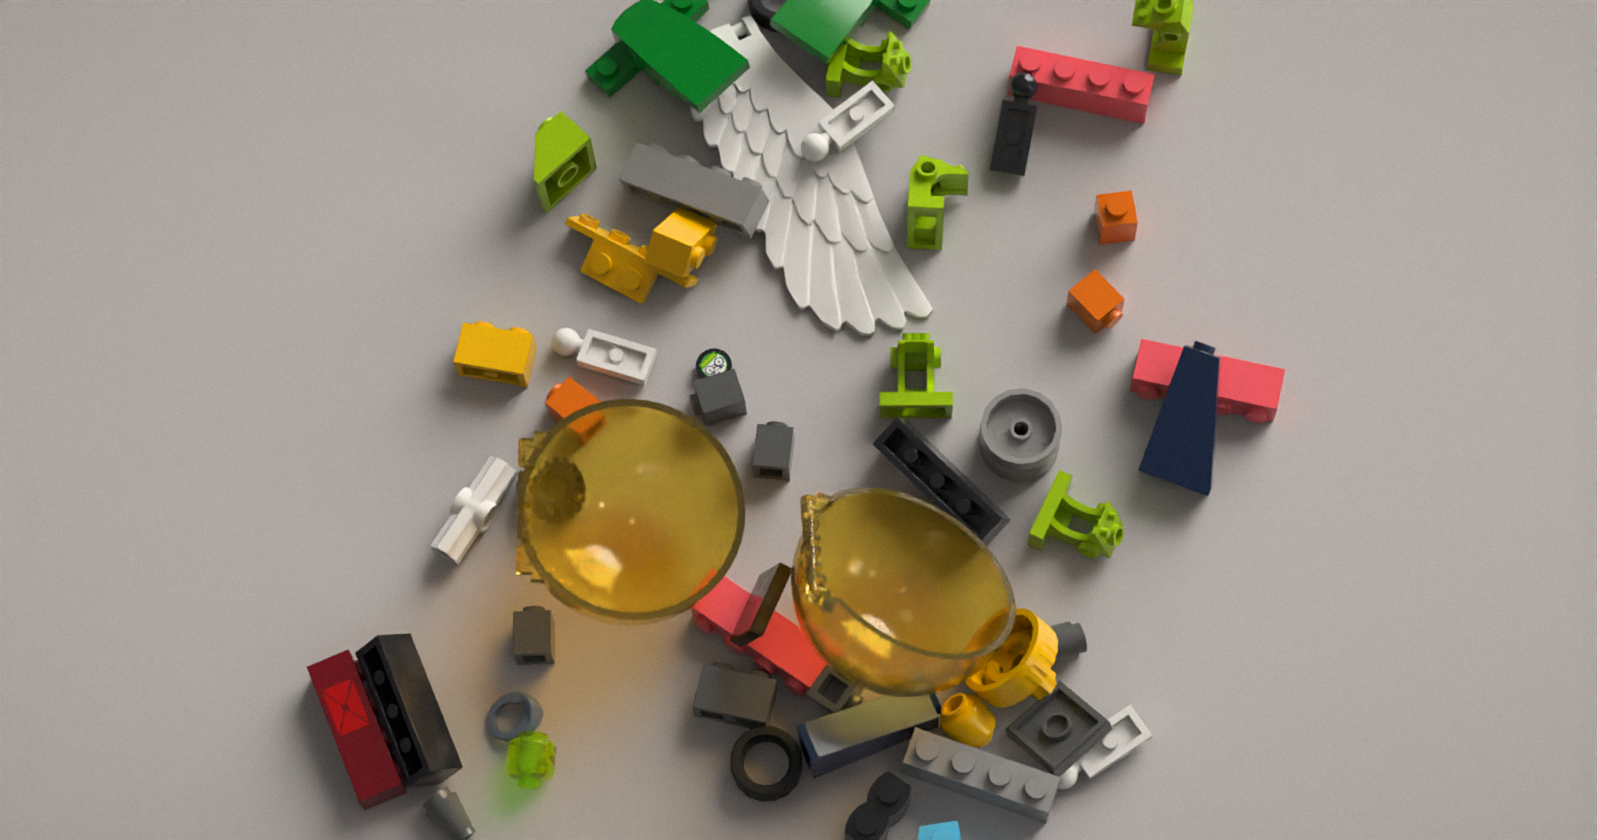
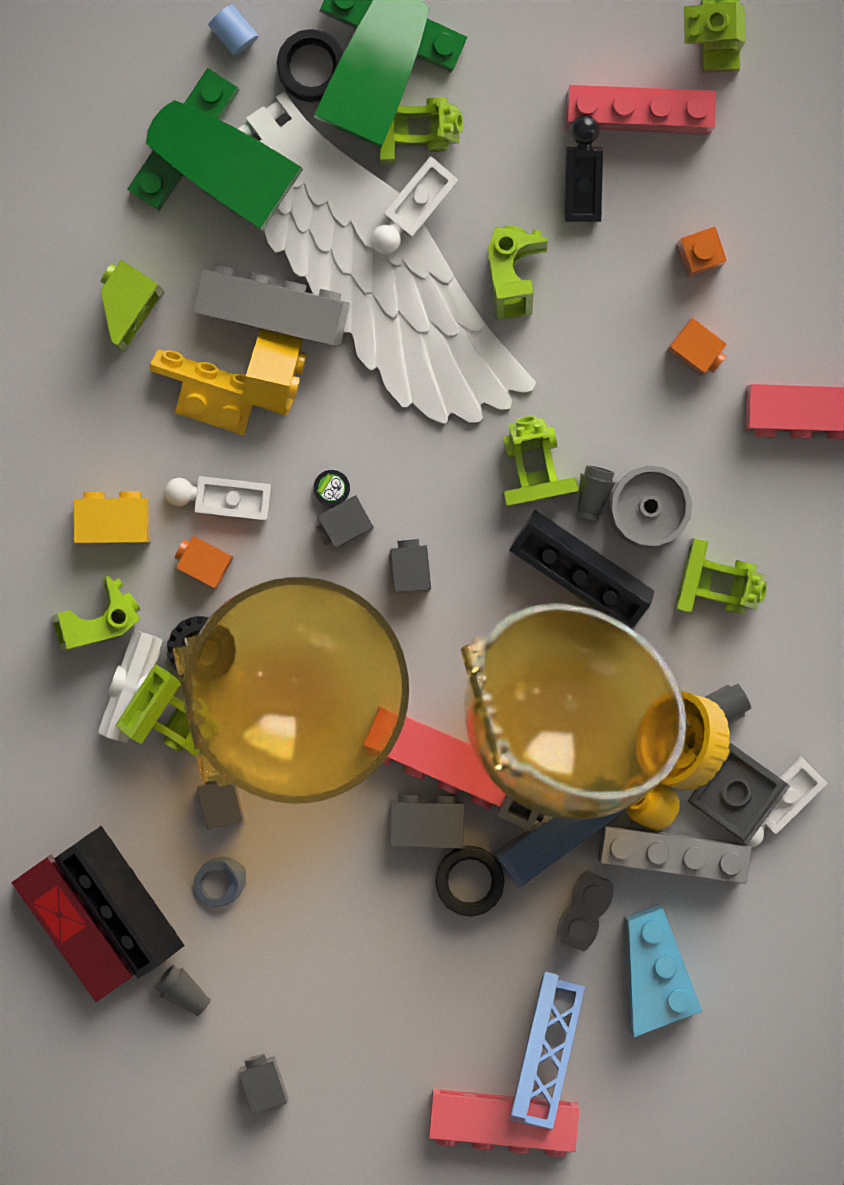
camera: 15 degrees left, 20 degrees up
clear neon green head [506,731,557,789] -> none
dark brown tile [729,562,792,647] -> none
dark blue slope [1138,341,1221,496] -> none
none -> lime tile [51,576,141,652]
none -> lime tile [115,664,217,757]
none -> dark grey cone [577,465,616,521]

